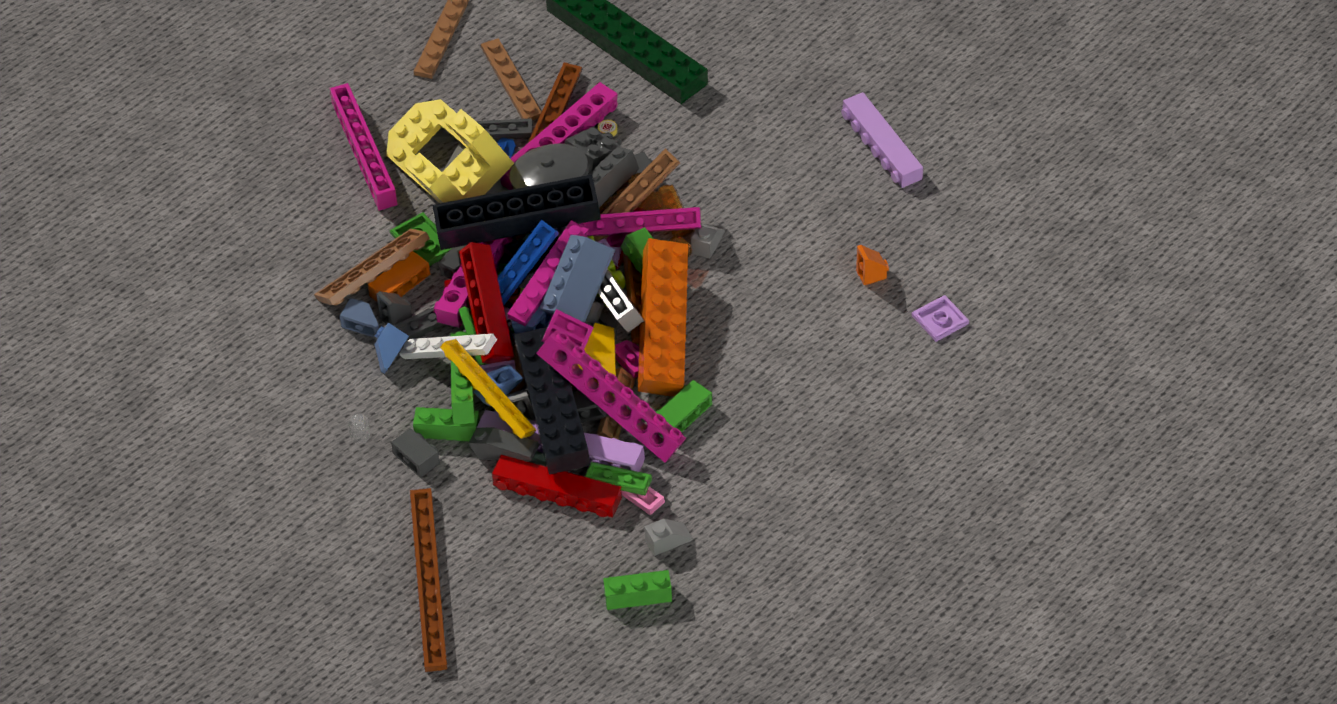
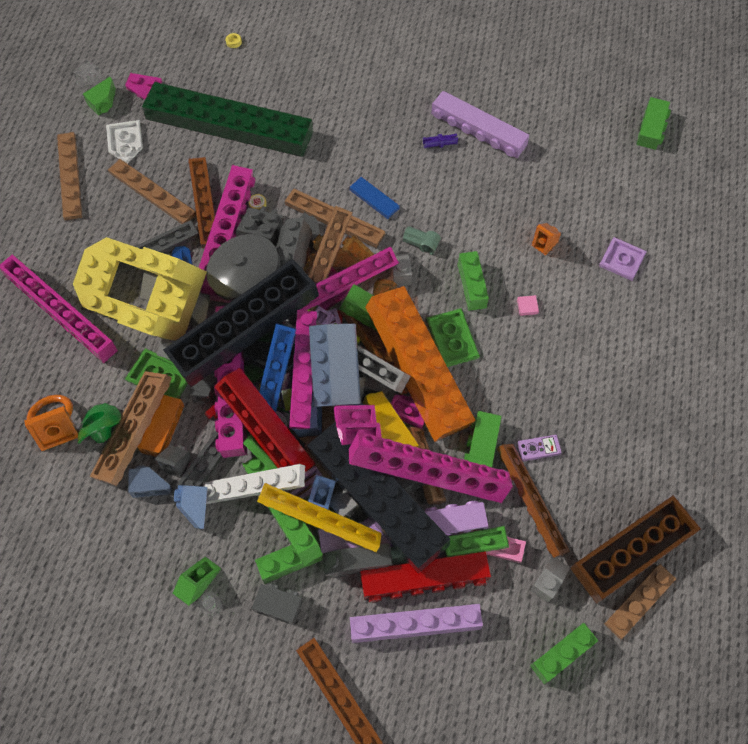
camera: 30 degrees left, 15 degrees up
none -> orange tile [24,395,79,451]
none -> green hat [78,403,121,444]
none -> white tile [106,120,143,164]
none -> bright green slope [172,557,221,606]
none -> medium nougat plate [285,189,385,248]
none -> blue tile [349,177,400,219]
none -> lavender brick [350,604,483,643]
none -> sand green piece [403,226,441,255]
none -> dark purple pin [423,133,458,148]
none -> bright green tile [426,308,480,367]
none -> bright green brick [458,251,489,311]
none -> dark orange plate [497,444,570,558]
none -> bright pink tile [517,295,539,316]
none -> lavender tile [517,435,562,462]
none -> reddish brown brick [570,495,701,604]
none -> medium nougat plate [604,564,676,640]
none -> bright green brick [636,97,671,150]

